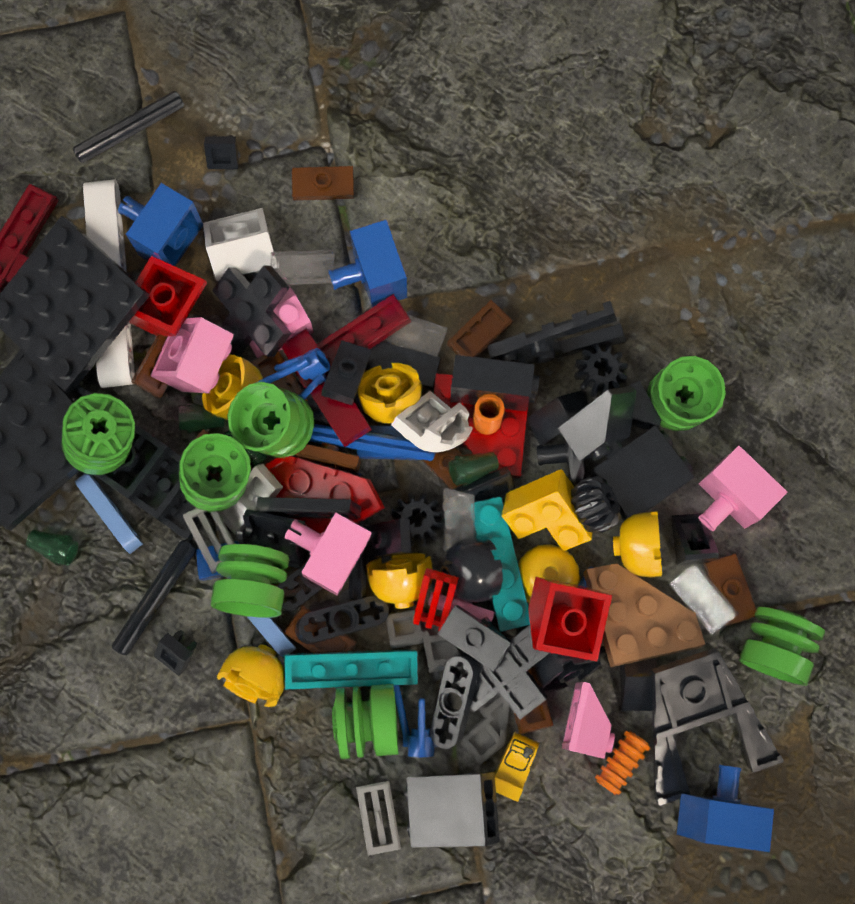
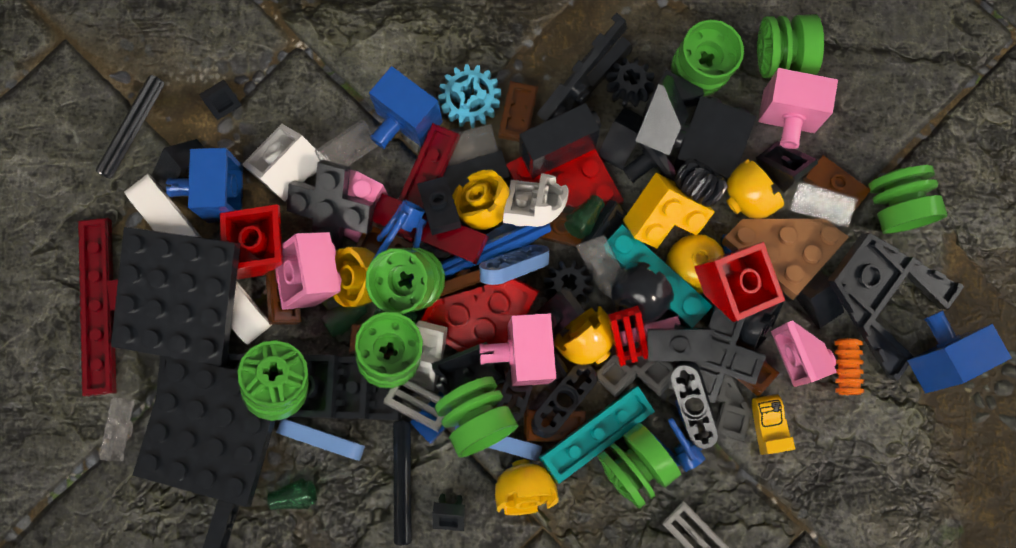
camera: 30 degrees left, 0 degrees up
black tile [256,497,361,519] -> none
reddish brown plate [292,166,354,201] -> none
brick [405,772,500,848] -> none
orange piece [473,394,505,435] -> none
none -> black slope [152,139,205,198]
none -> medium azure gear [438,64,501,128]
none -> medium blue beam [479,245,549,285]
none -> bright green wheel [757,14,824,78]

